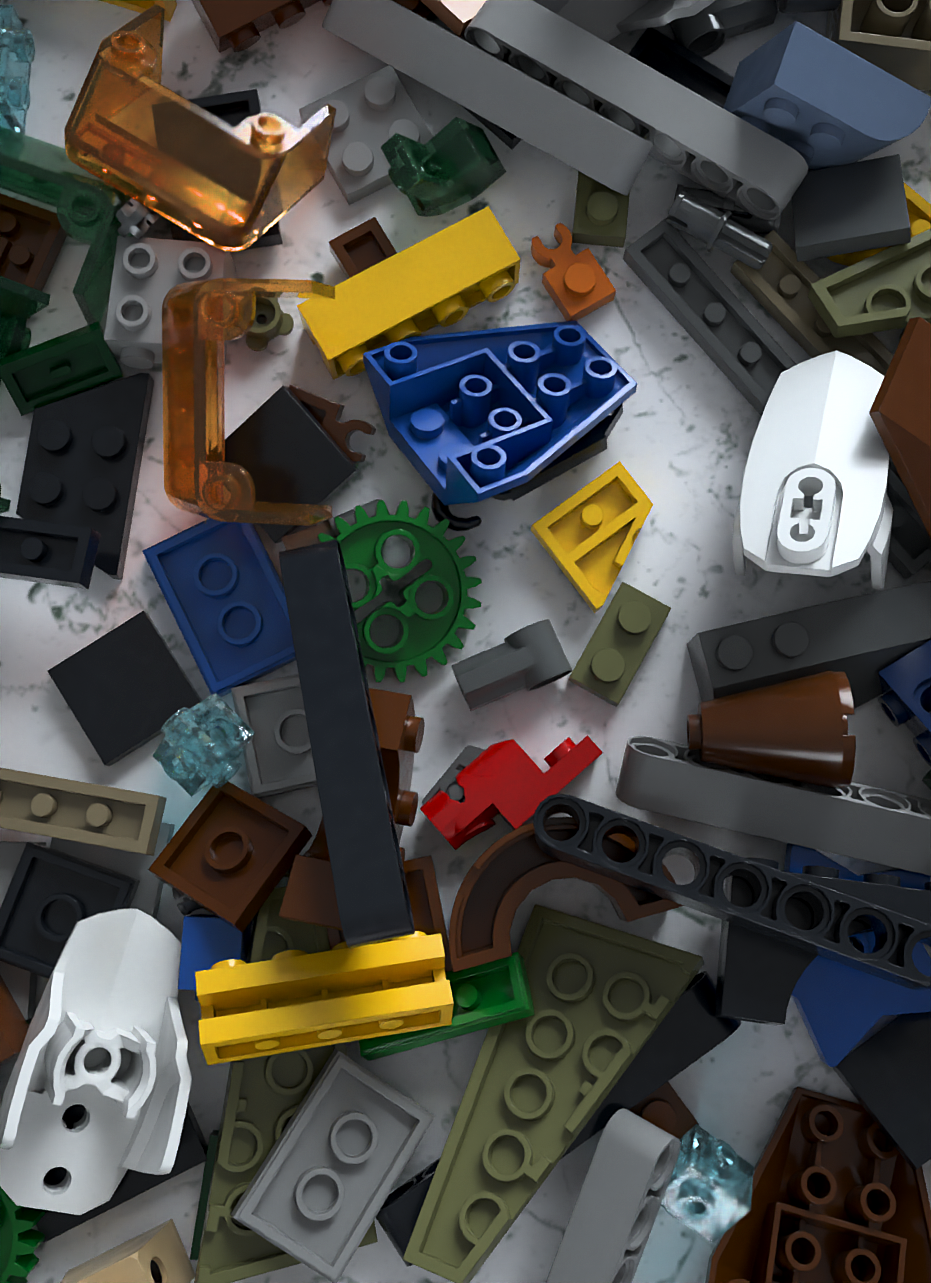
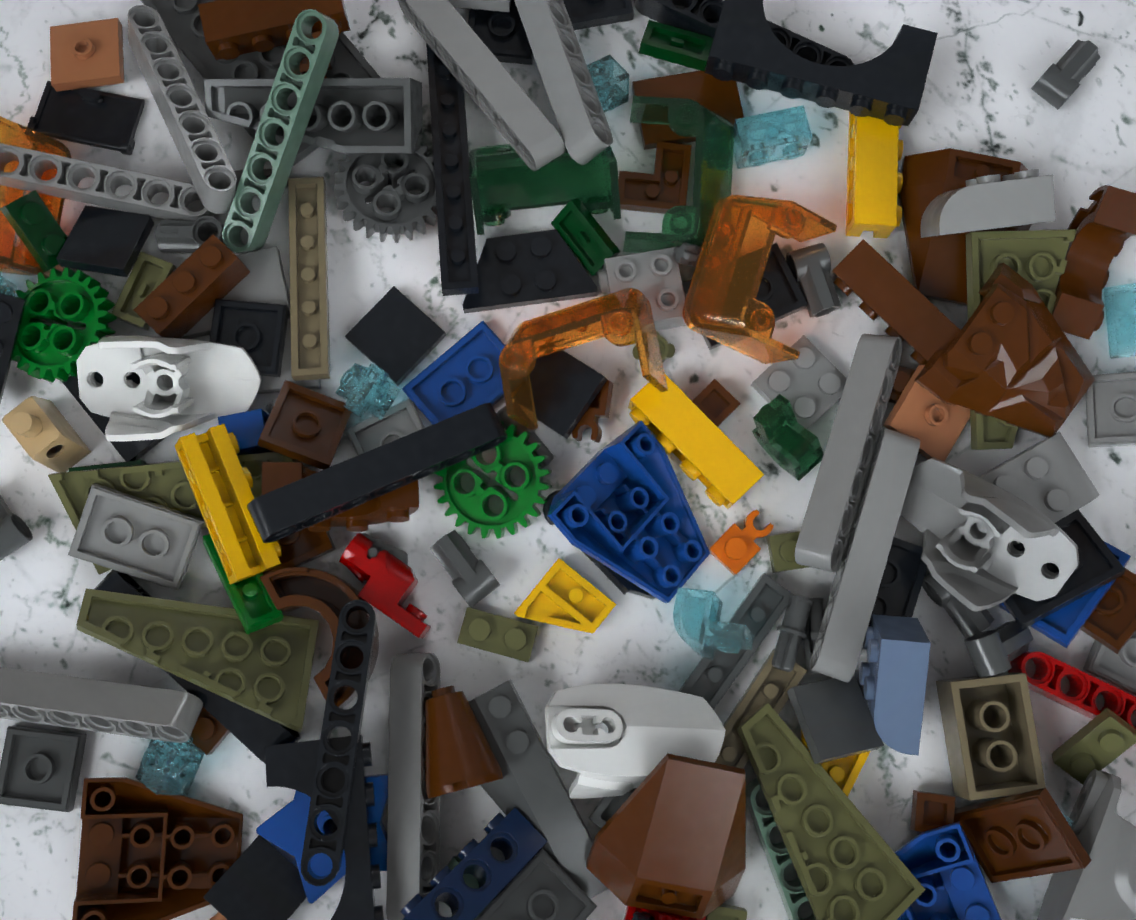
camera: 75 degrees right, 0 degrees up
none -> clear light blue brick [673,587,754,660]
none -> dark grey piece [786,243,841,318]

